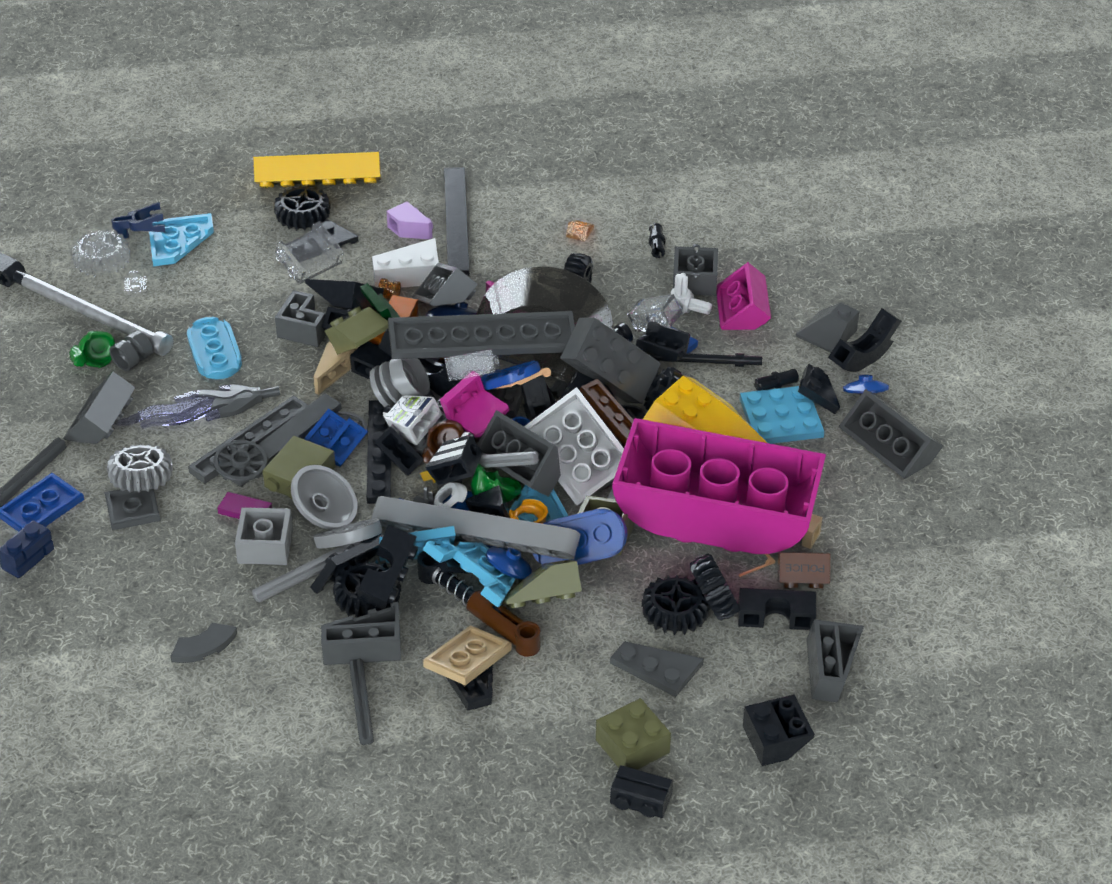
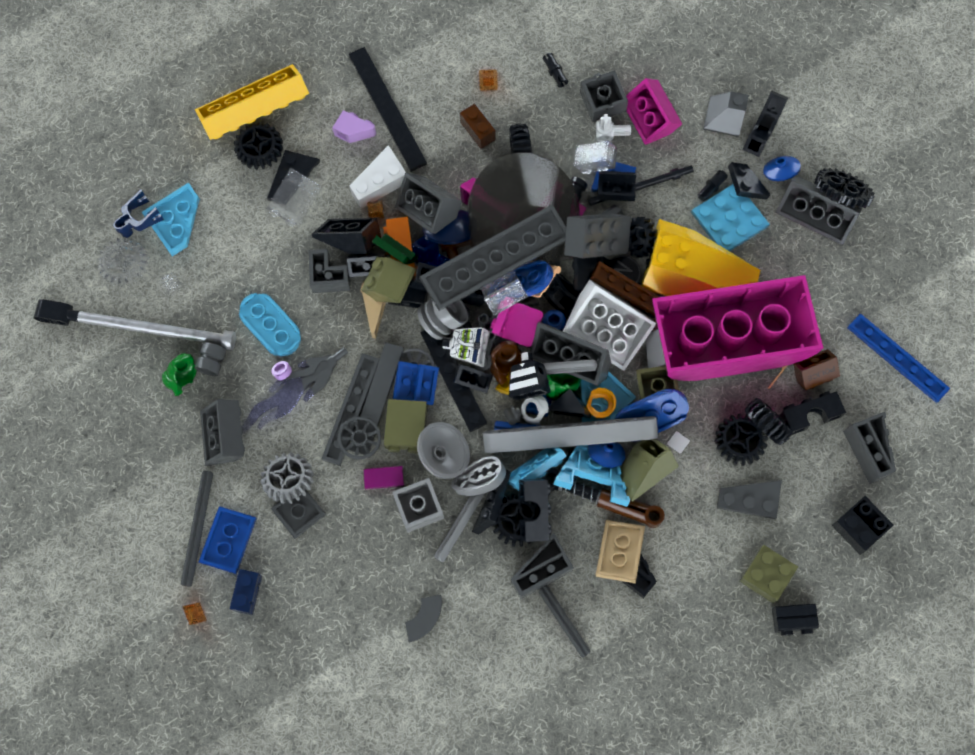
camera: 20 degrees left, 30 degrees up
none -> lavender tile [272,361,292,380]
none -> reddish brown brick [460,103,496,149]
none -> white sticker [667,431,690,454]
none -> black gear [814,168,875,209]
none -> blue tile [847,313,950,403]

